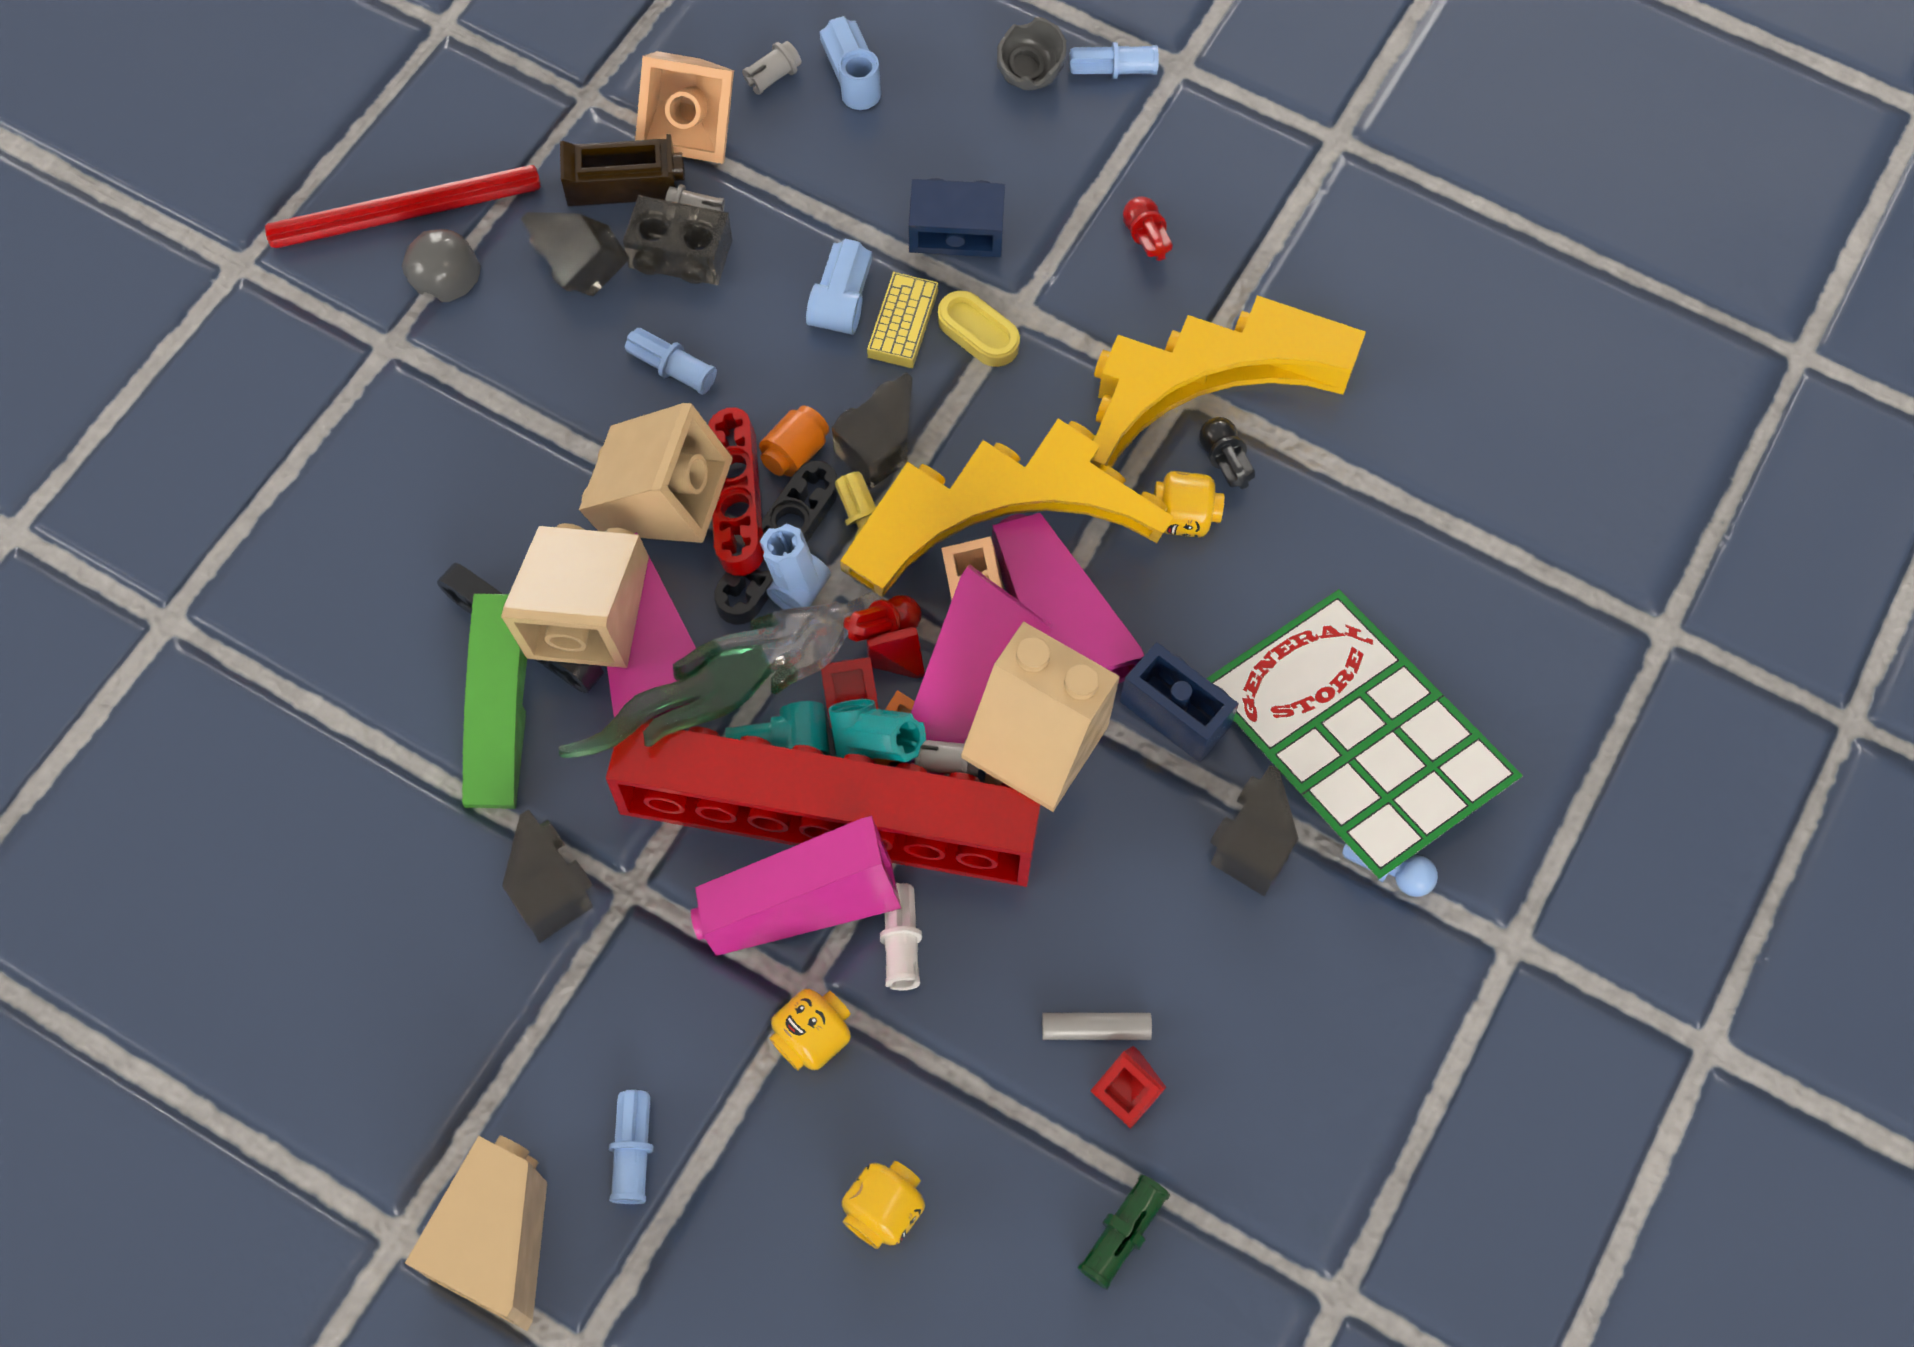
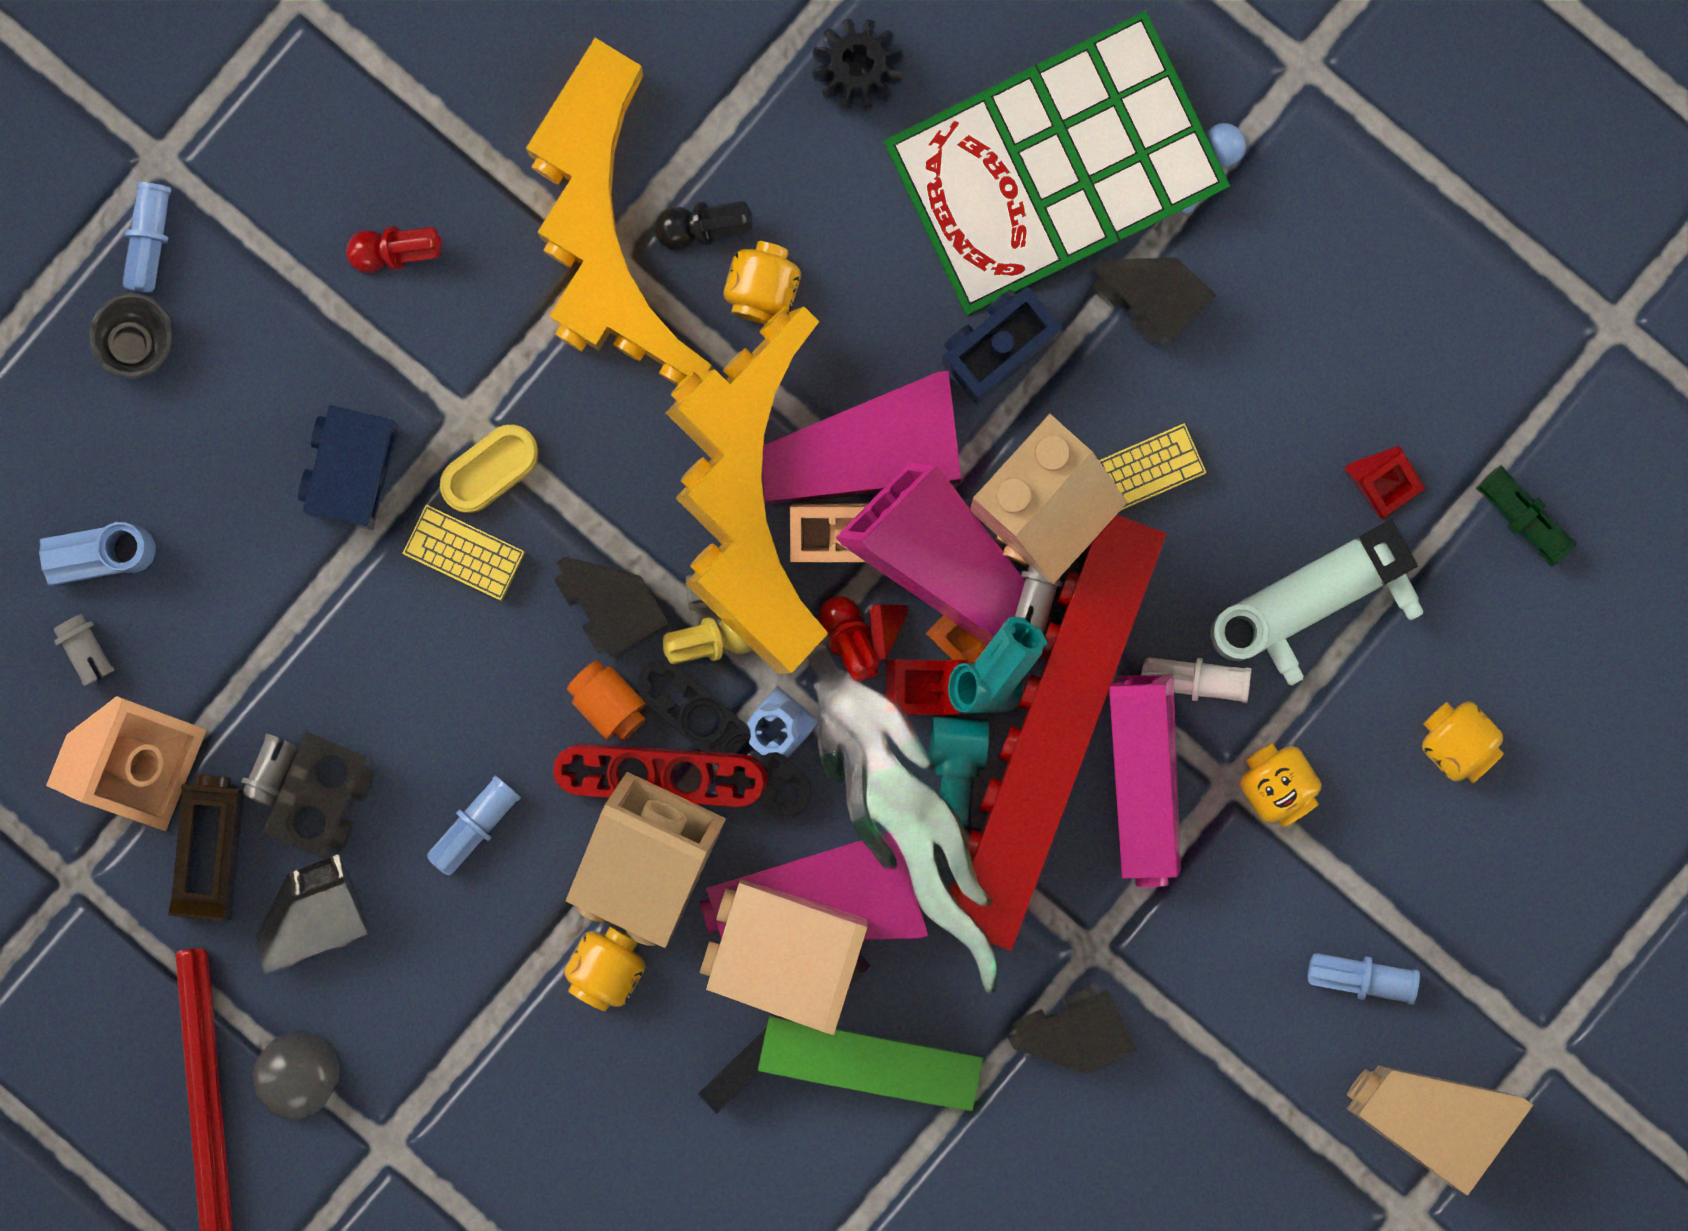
camera: 75 degrees left, 20 degrees up
light blue piece [806,239,872,335] -> none
light grey piece [1042,1013,1152,1040] -> none
none -> yellow head [564,926,646,1012]
none -> black gear [812,19,903,112]
none -> light yellow tile [1099,423,1206,512]
none -> light aqua piece [1210,519,1423,686]

